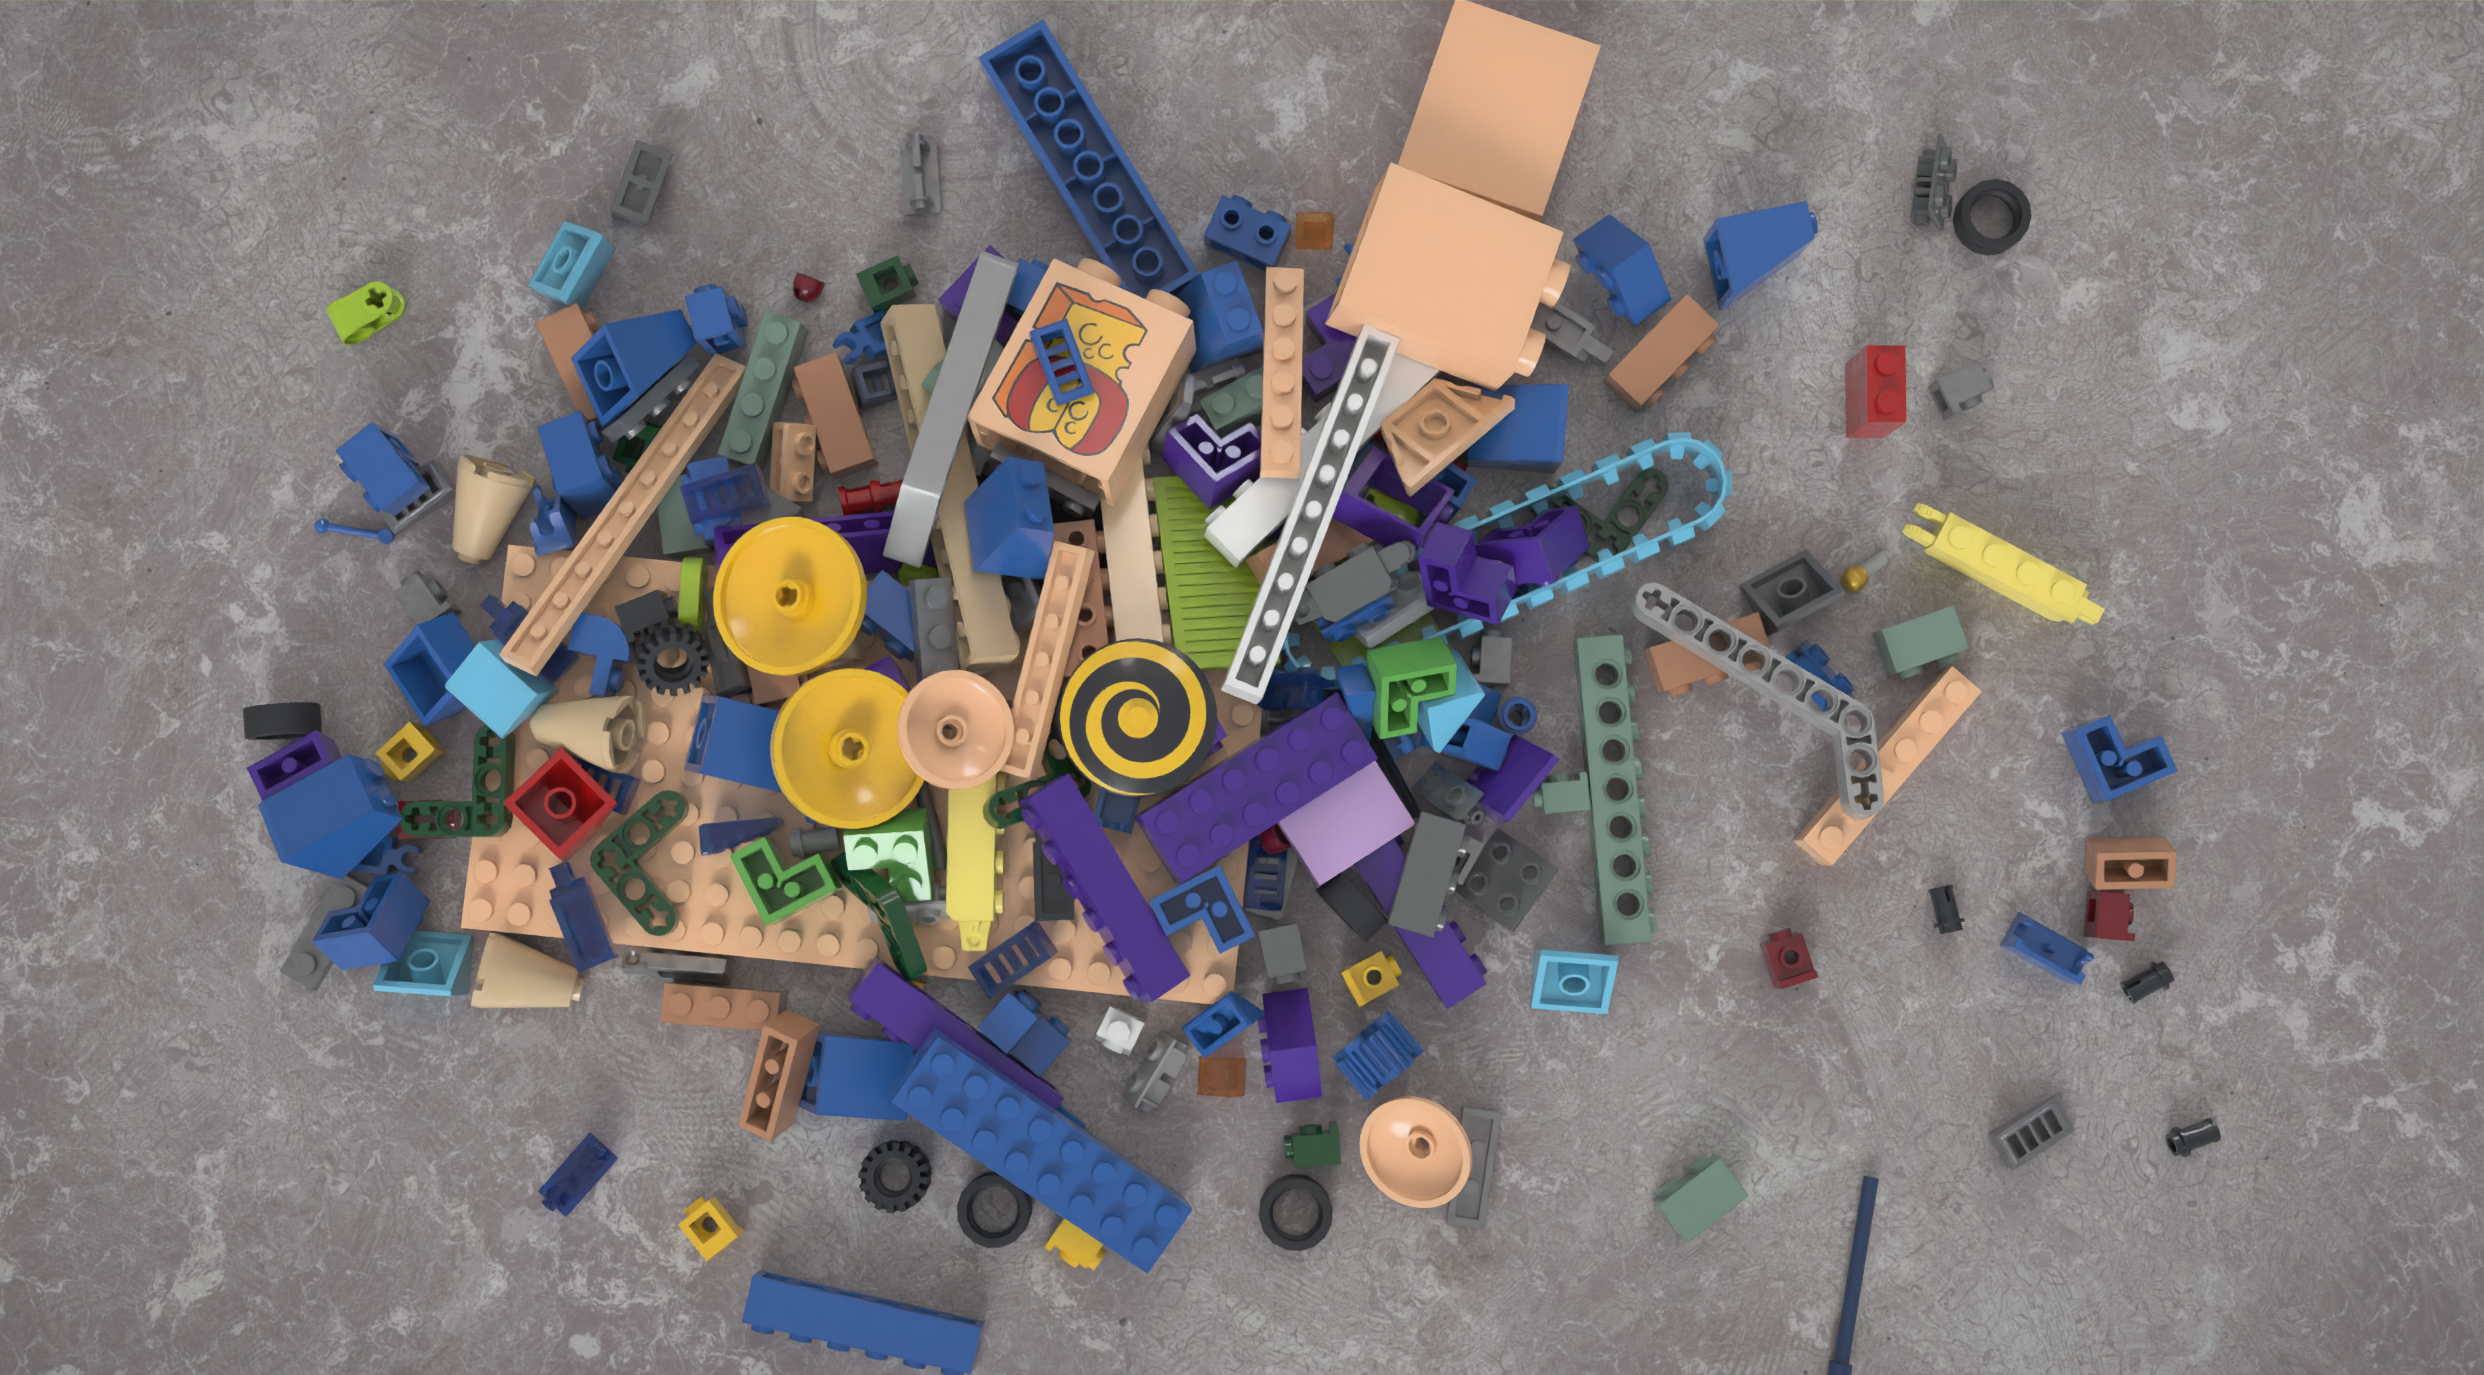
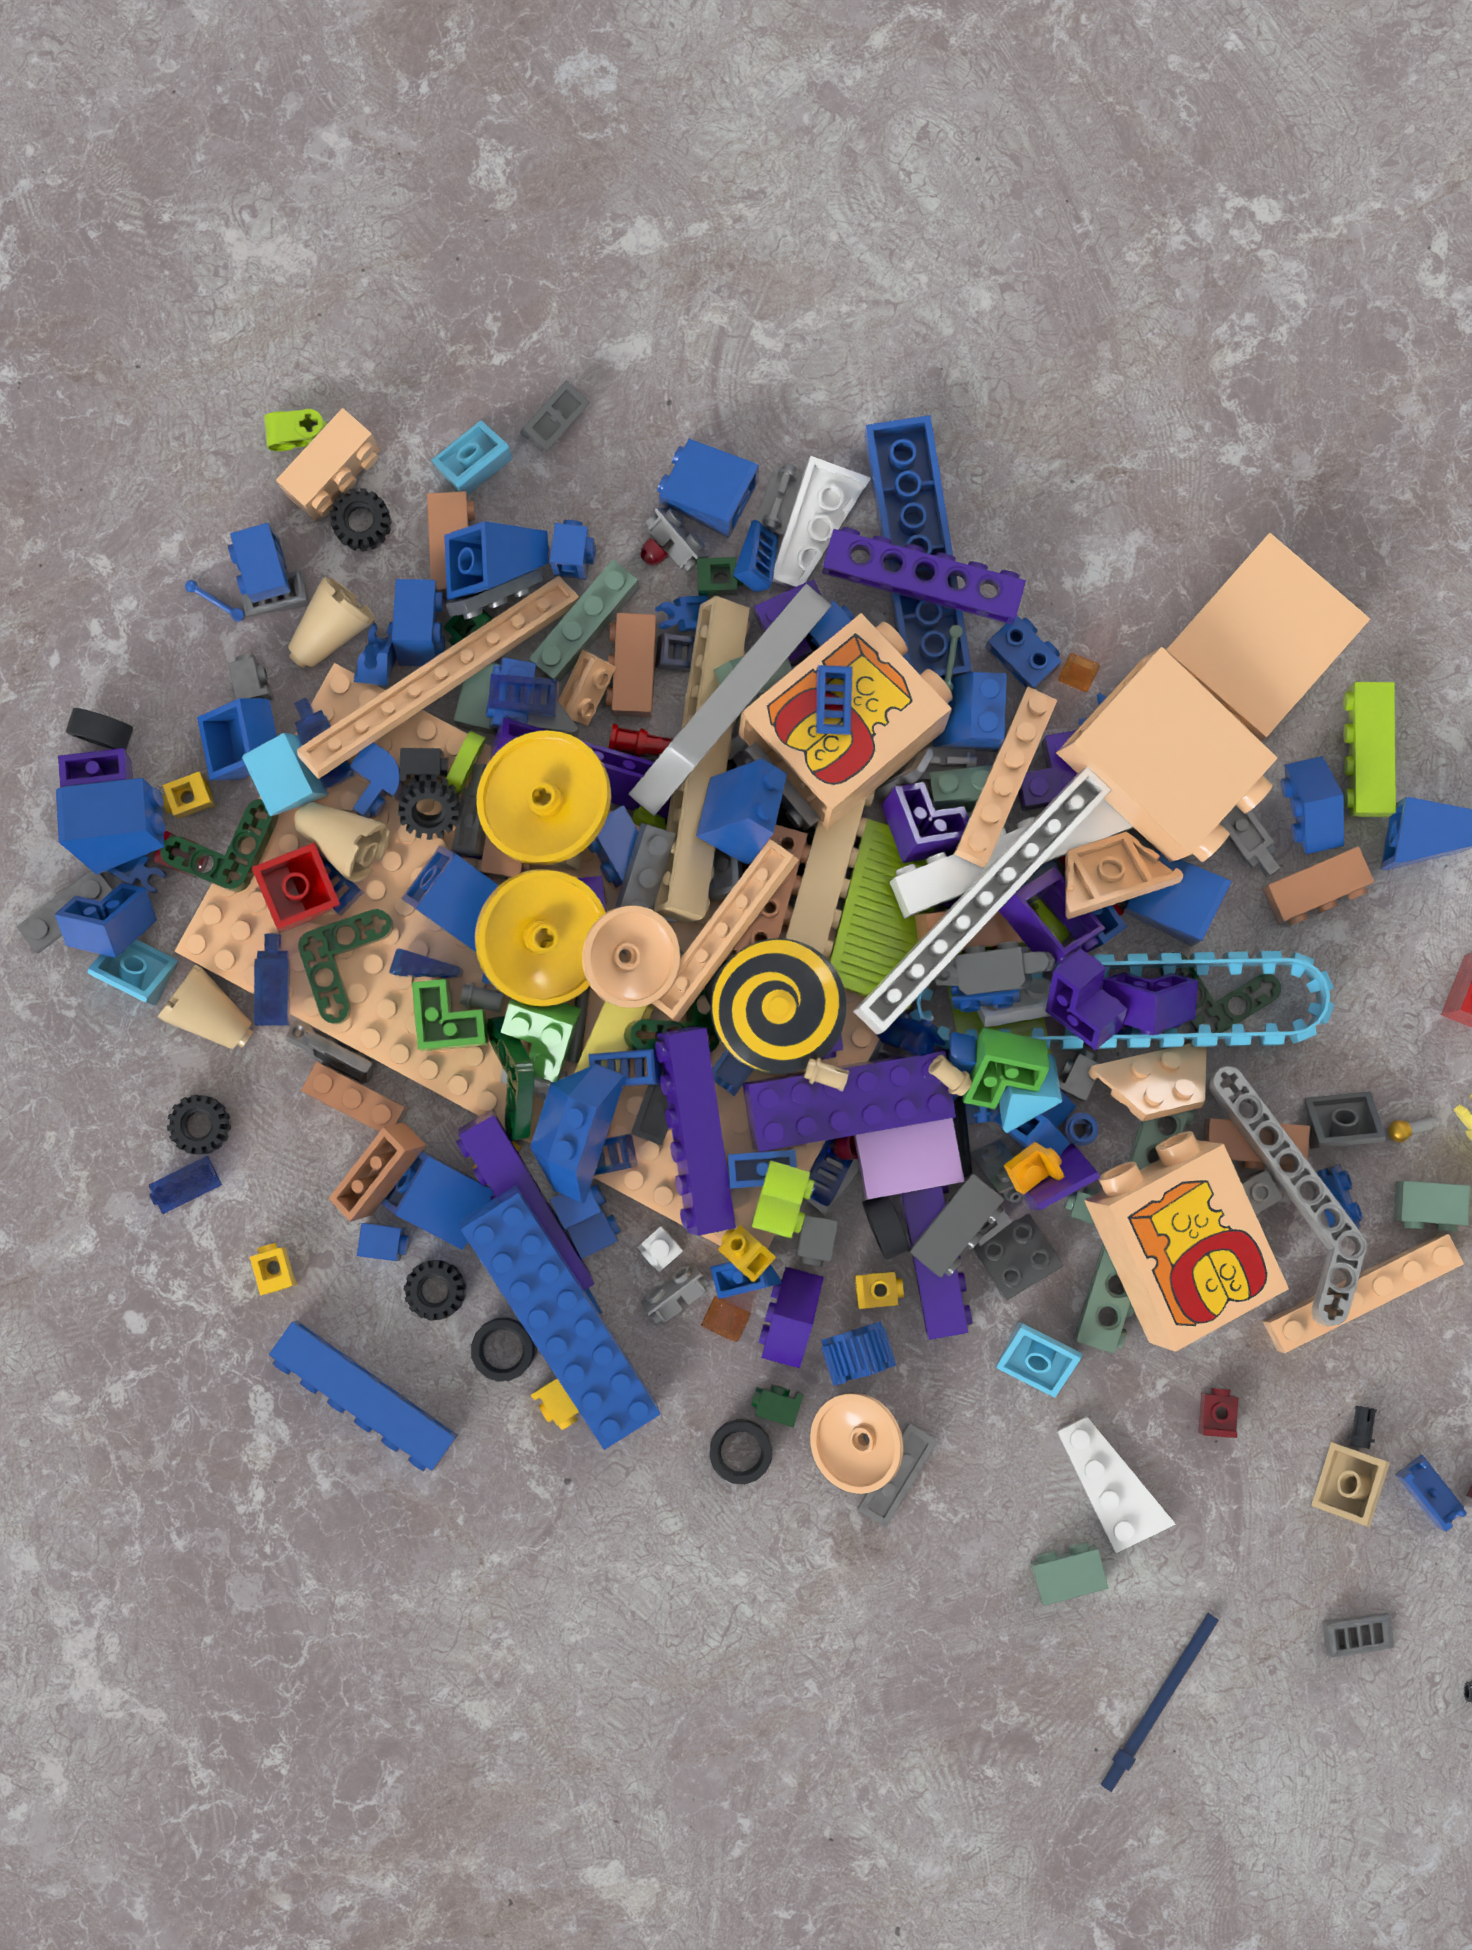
camera: 25 degrees right, 0 degrees up
none -> black tyre [167,1095,231,1155]
none -> light nougat brick [276,408,380,521]
none -> black tyre [330,488,392,552]
none -> blue brick [357,1223,409,1261]
none -> blue wedge [530,1064,626,1203]
none -> blue slope [589,1049,662,1087]
none -> light grey hinge [646,507,709,572]
none -> blue slope [657,439,759,538]
none -> yellow brick [718,1225,776,1282]
none -> blue slope [733,520,778,592]
none -> lime brick [751,1160,815,1238]
none -> white wing [773,456,871,589]
none -> tan pin [804,1057,849,1091]
none -> dark purple brick [822,527,1026,625]
none -> tan pin [928,1055,972,1096]
none -> sand green hinge [944,625,963,691]
none -> light orange bracket [1004,1142,1065,1195]
none -> white wing [1056,1416,1176,1553]
none -> brick [1084,1131,1289,1352]
none -> light nougat wing [1088,1043,1207,1122]
none -> light grey brick [1241,1170,1283,1214]
none -> tan slope [1311,1442,1390,1527]
none -> lime brick [1343,682,1396,817]

